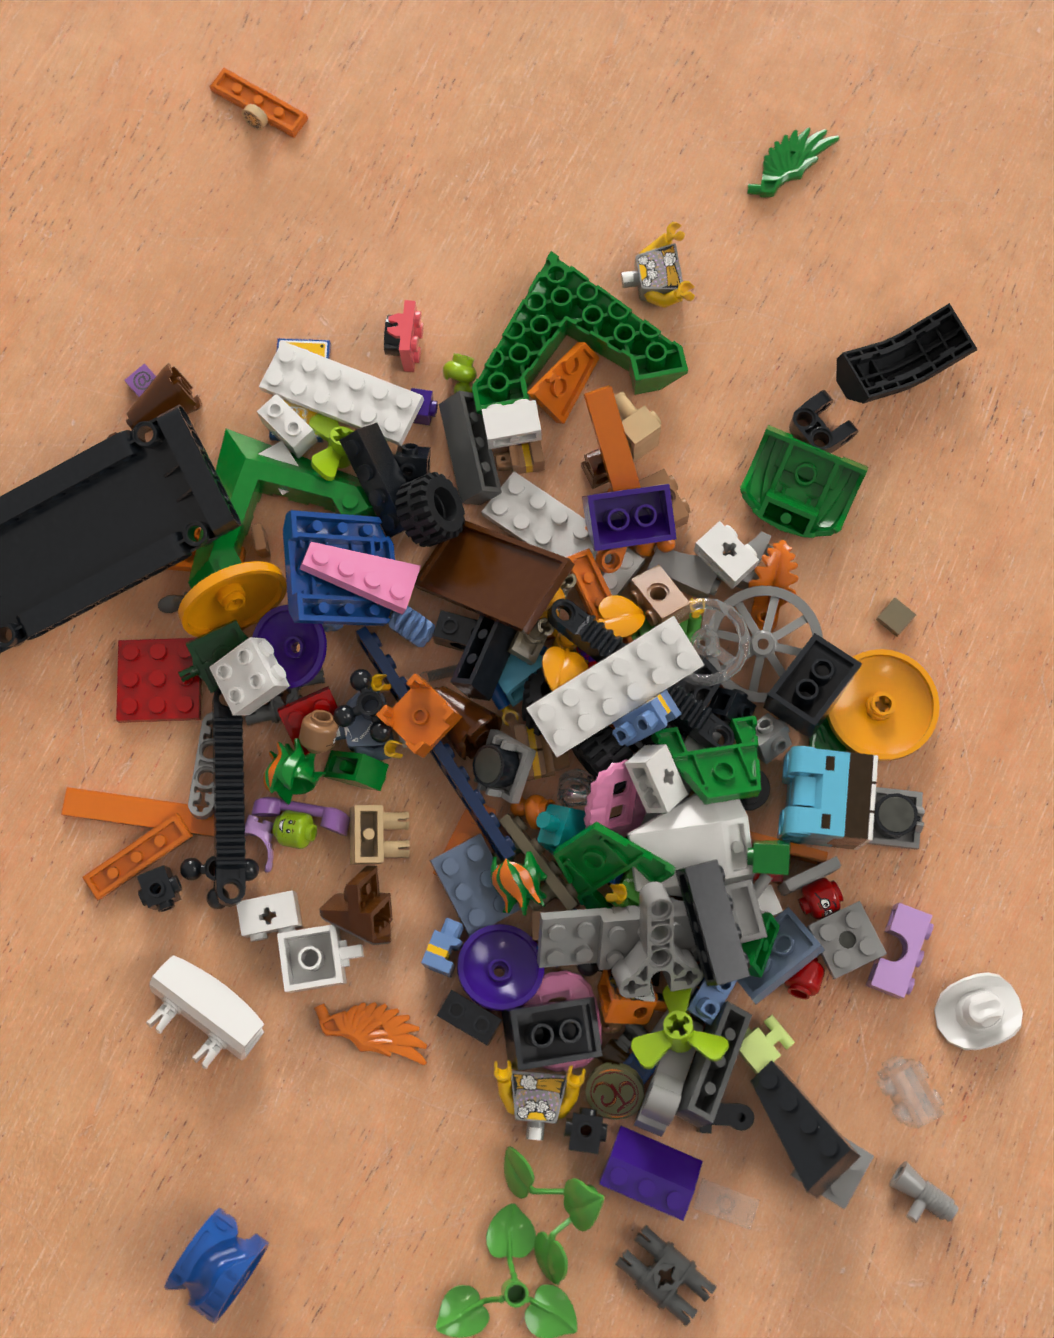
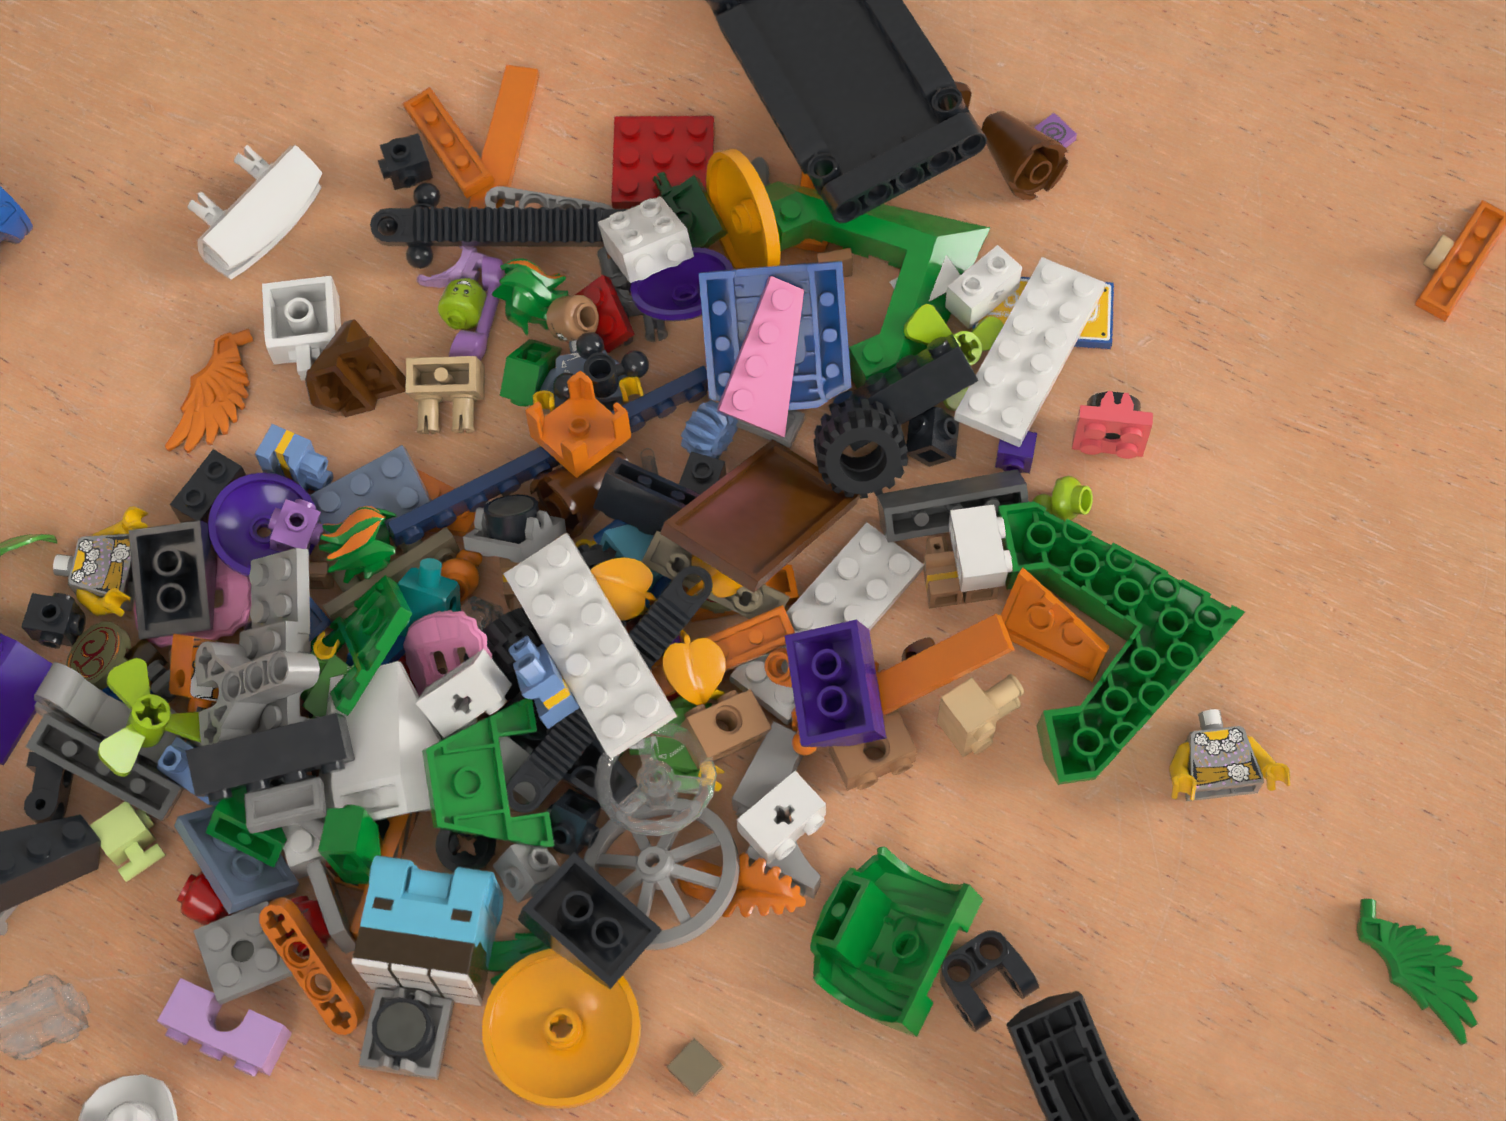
camera: 90 degrees right, 10 degrees down
white brick [237,890,302,942] -> none
none -> orange beam [259,898,365,1035]
none -> medium lavender brick [268,499,324,552]

